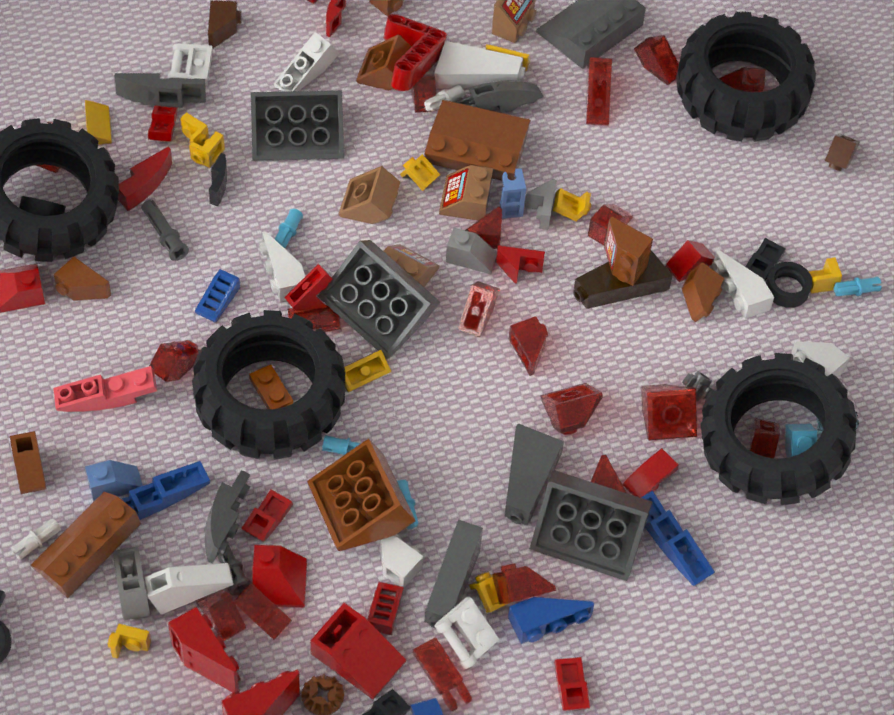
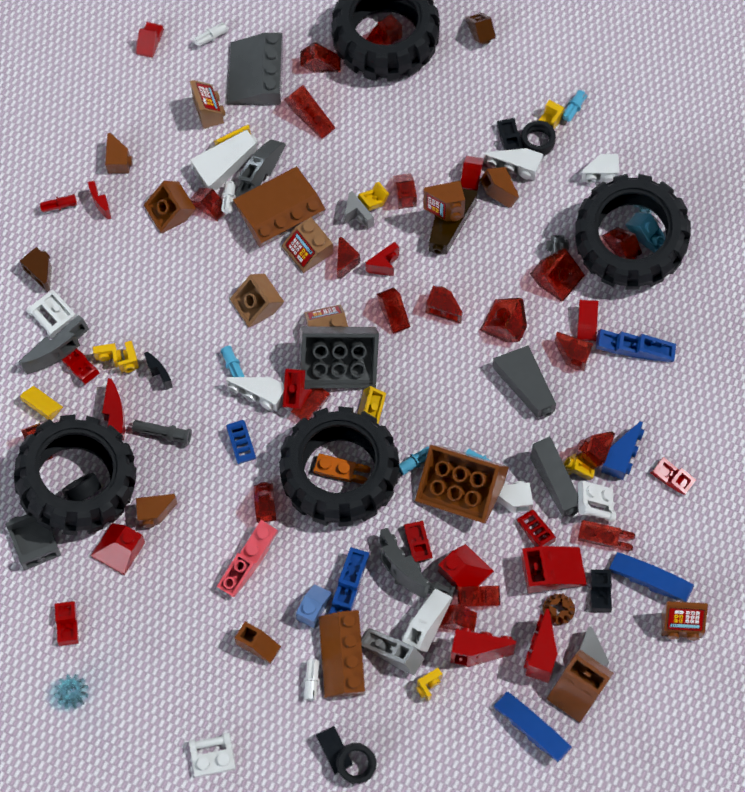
camera: 40 degrees left, 10 degrees up
dark grey slope [251,90,344,161] -> none
white slope [273,32,340,91] -> none
red beam [383,14,447,91] -> none
yellow bracket [400,154,441,191] -> none
light grey slope [446,228,497,274] -> none
medium blue hinge [499,168,526,219] -> none
dark grey slope [529,470,652,581] -> none

